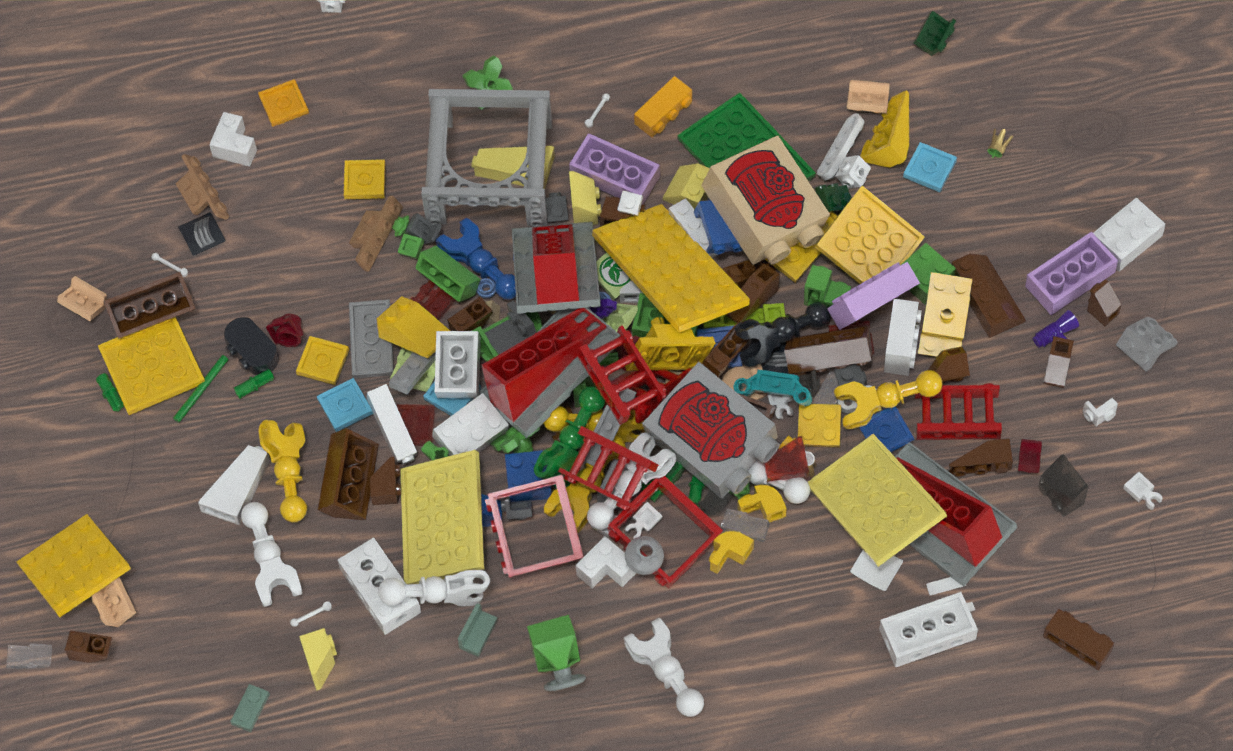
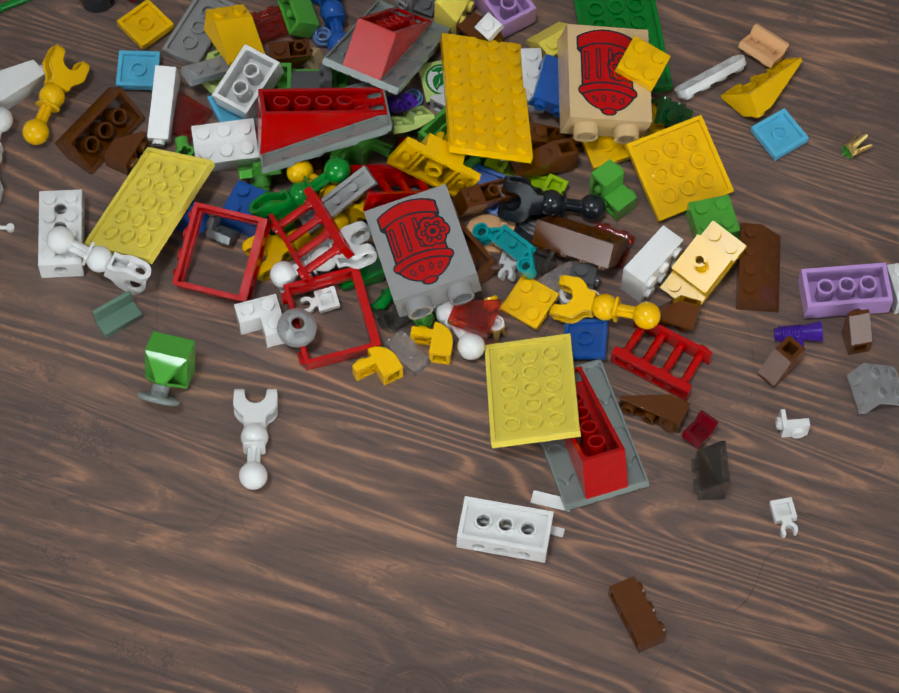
camera: 25 degrees right, 0 degrees up
green axle [233,370,274,399] -> none
red fence [577,325,666,425] -> none
lavender brick [827,262,920,330] -> none
white brick [835,155,871,189] -> none
white sticker [850,550,903,591] -> none
dark green bracket [913,10,956,56] -> none
none -> yellow plate [615,36,671,92]

